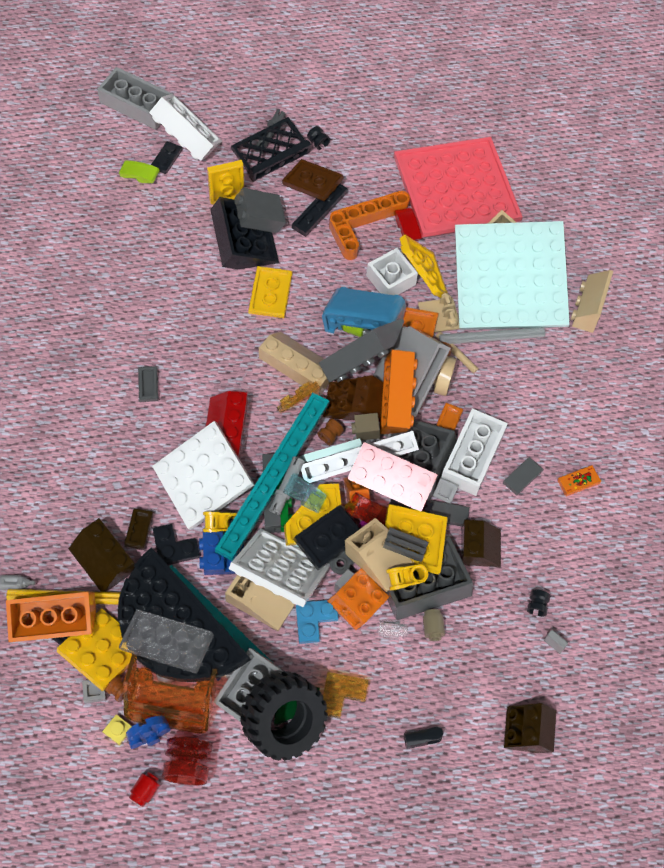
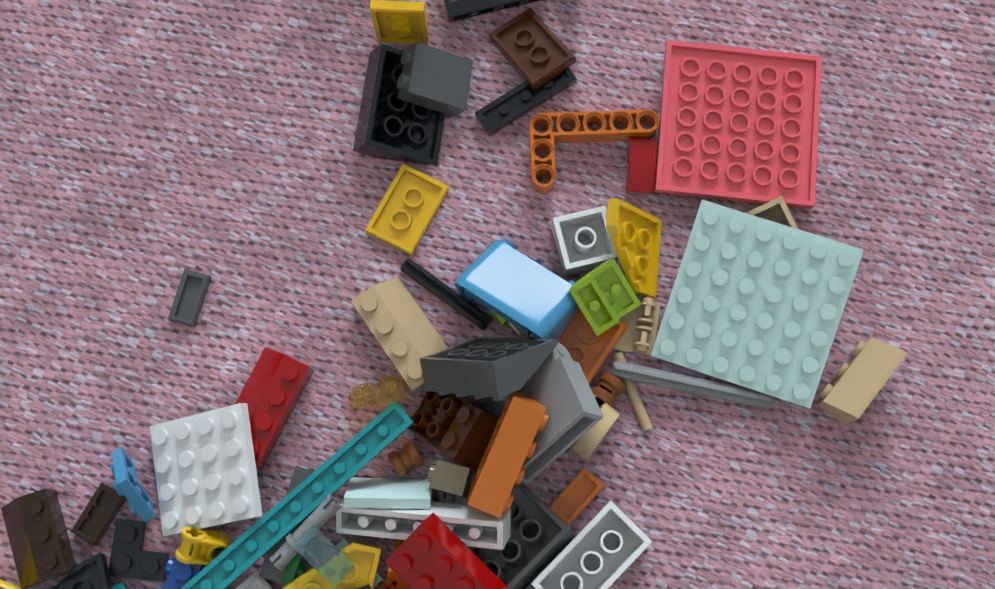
camera: 25 degrees right, 15 degrees up
none -> dark azure plate [110,447,155,522]
none -> black axle [400,258,492,330]
none -> lime slope [568,257,642,336]

